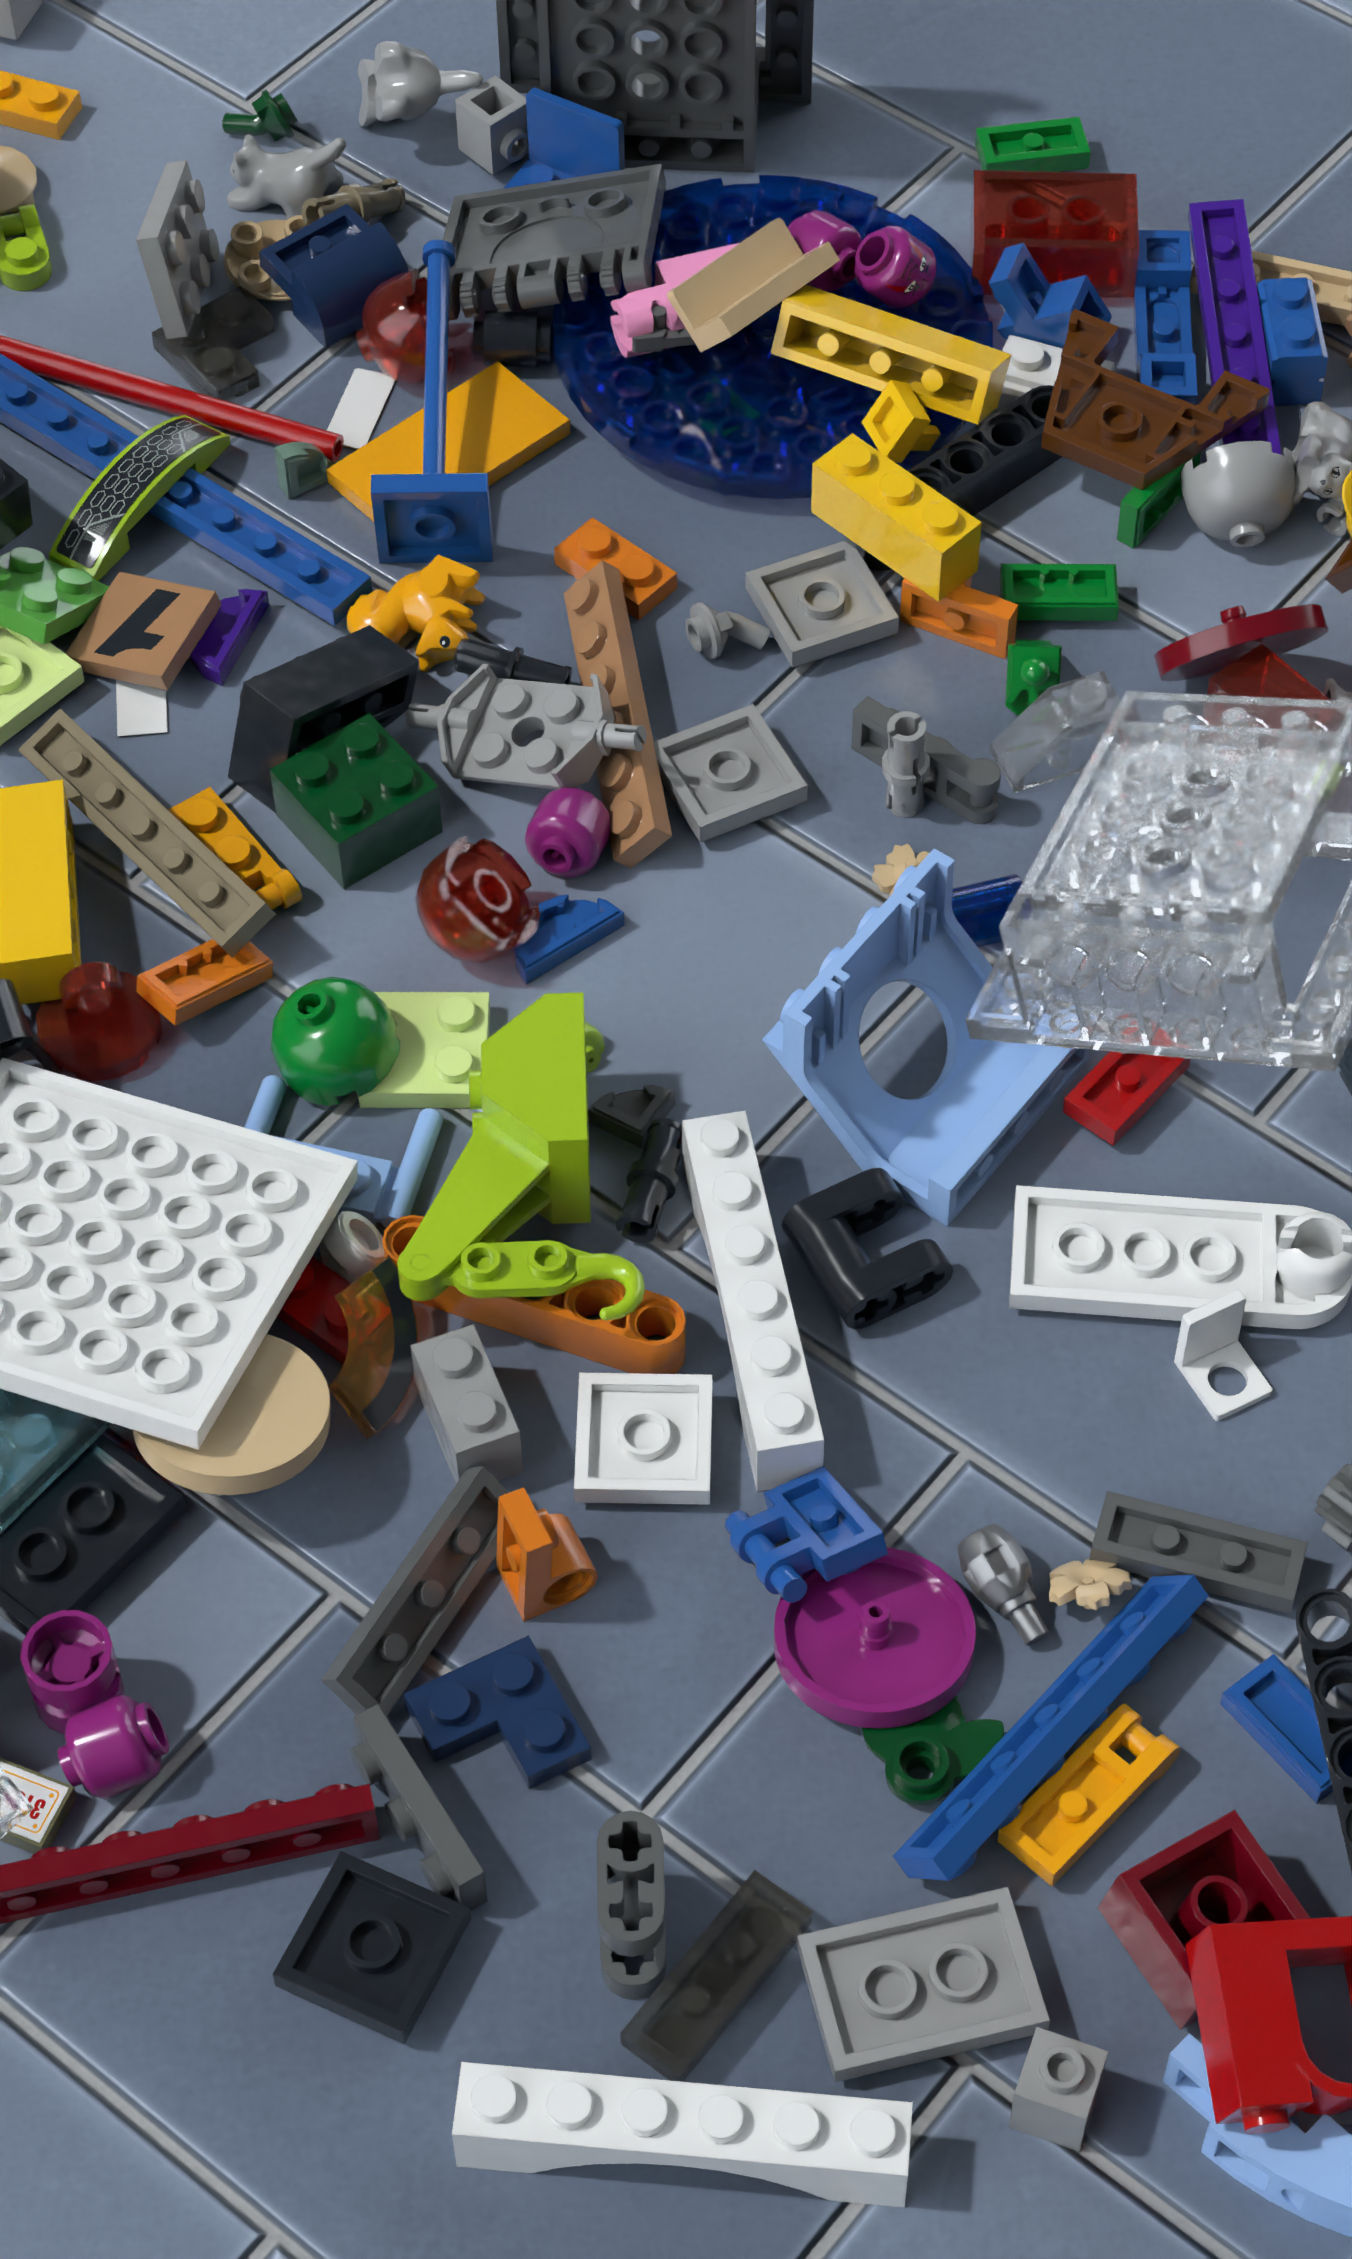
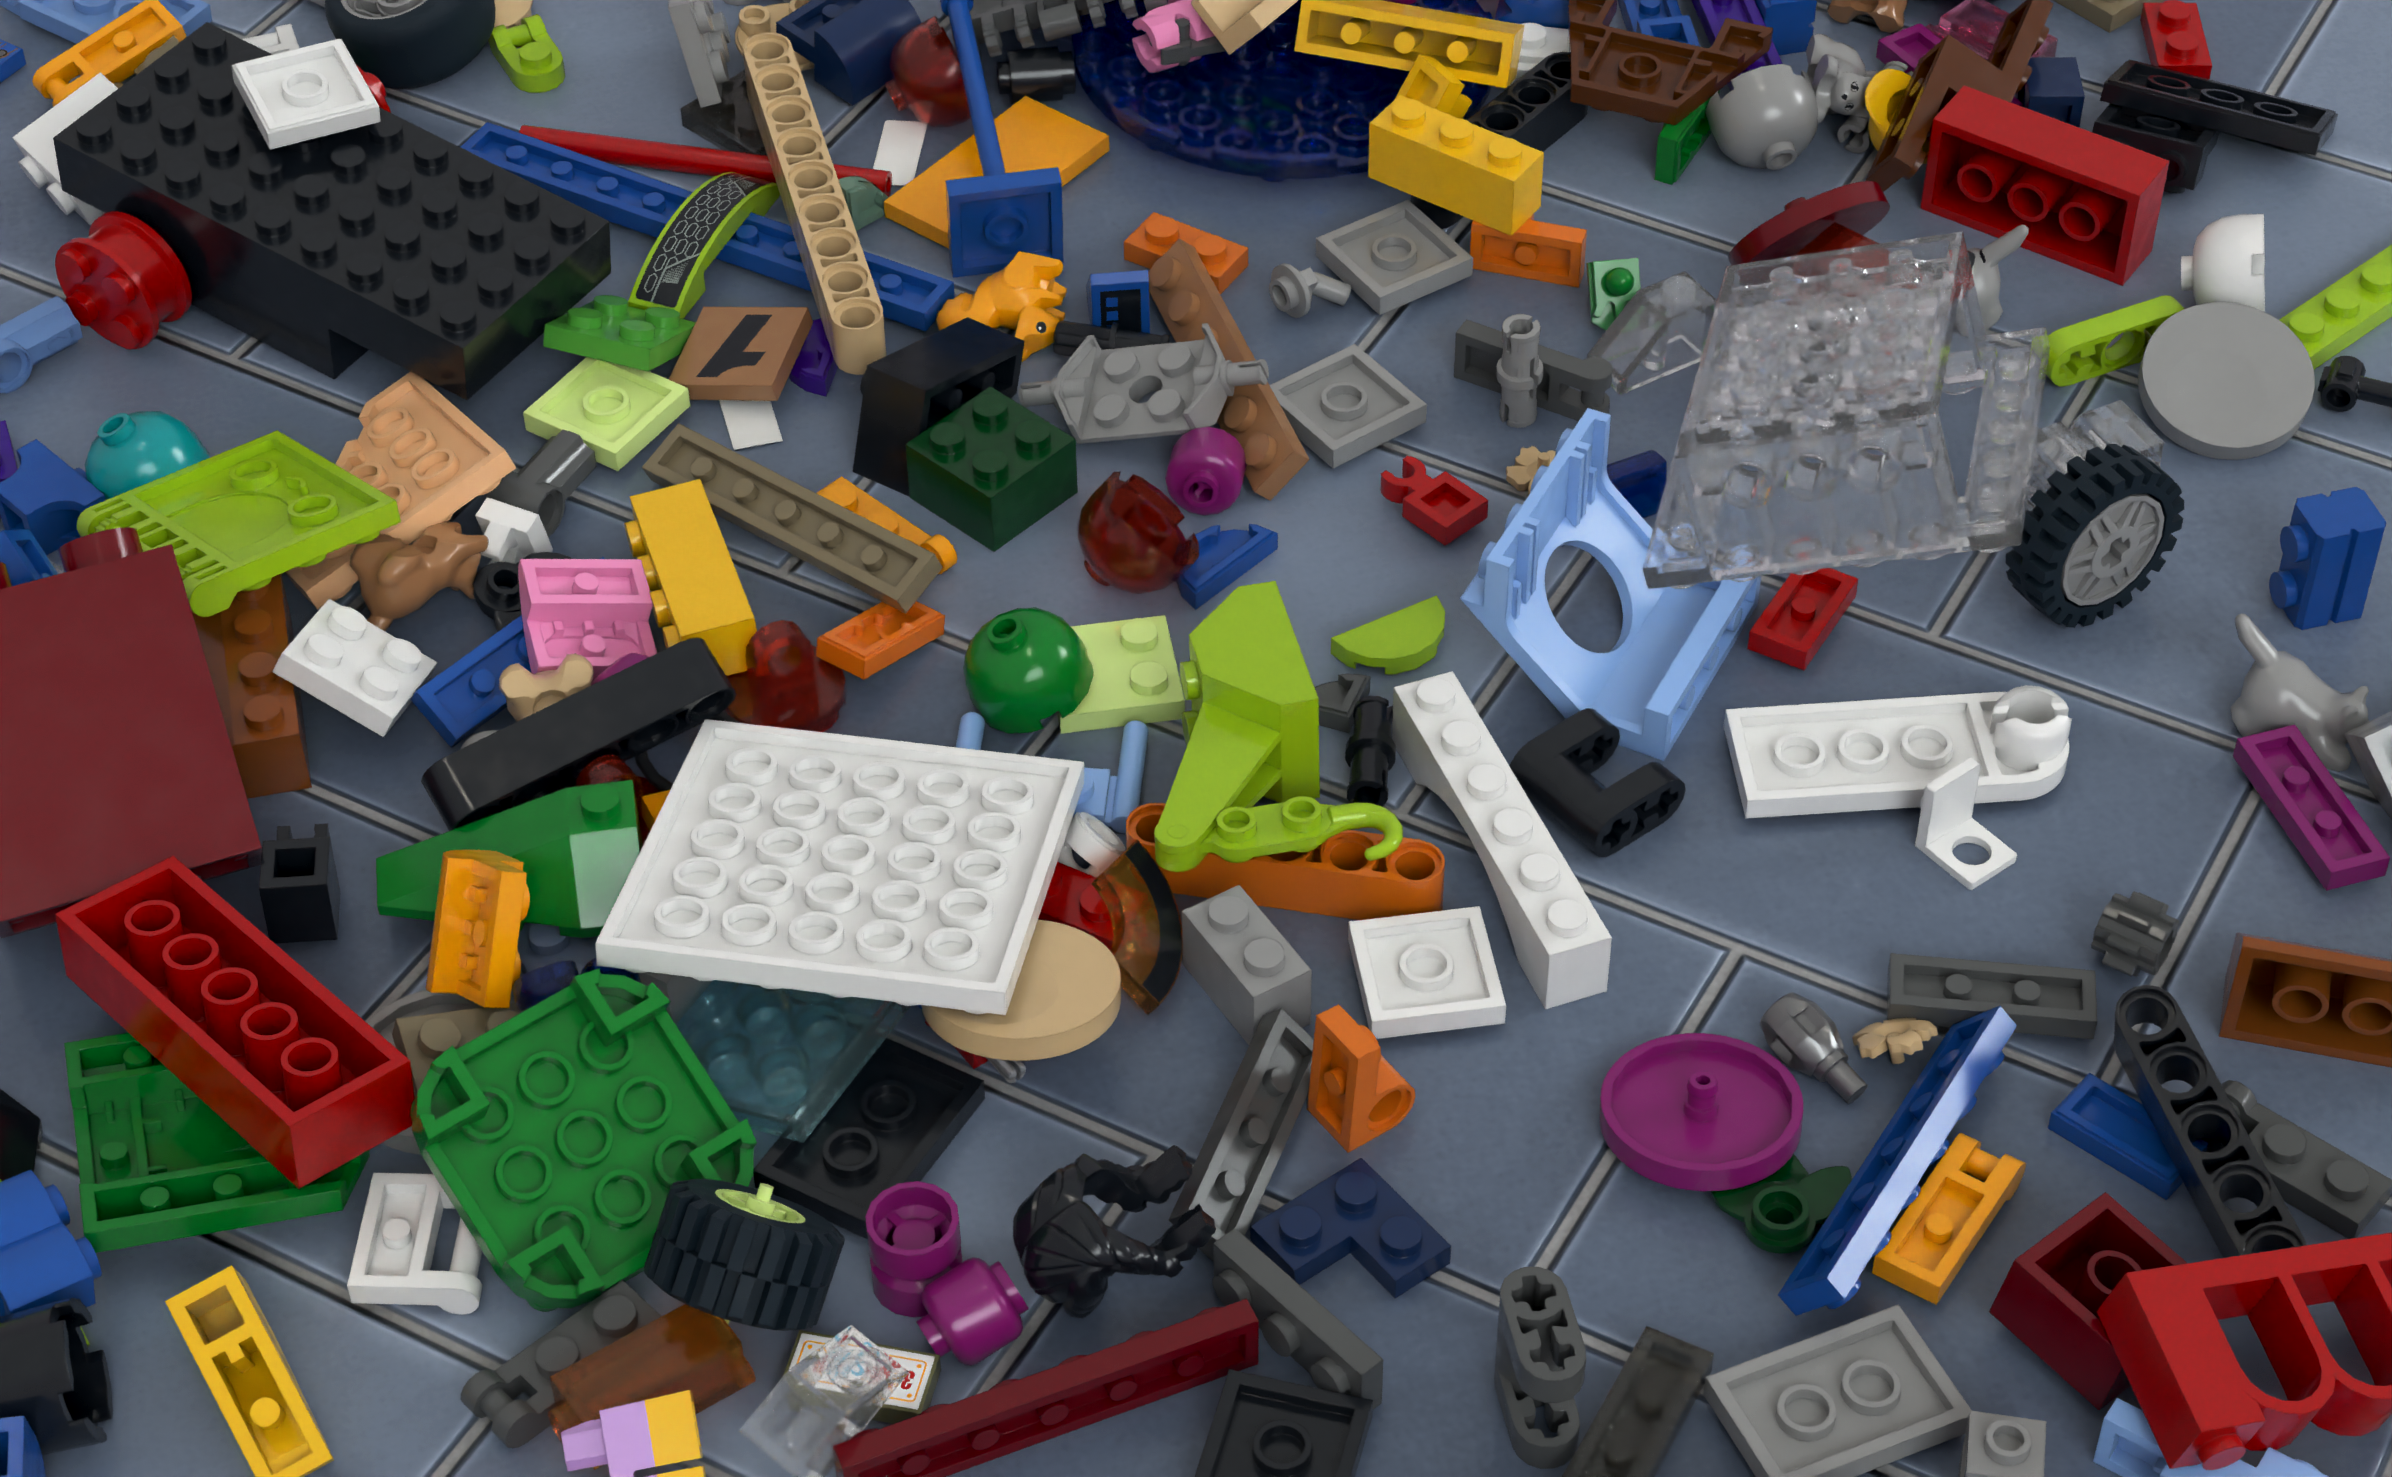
camera: 10 degrees left, 10 degrees down
blue plate [725,1466,888,1603] -> none
green plate [1000,563,1119,621] -> none
none -> tan beam [743,32,887,375]
none -> black hair [1013,1145,1216,1318]
none -> blue slope [1086,270,1150,333]
none -> lime tile [1331,595,1445,675]
none -> red plate [1380,456,1488,546]

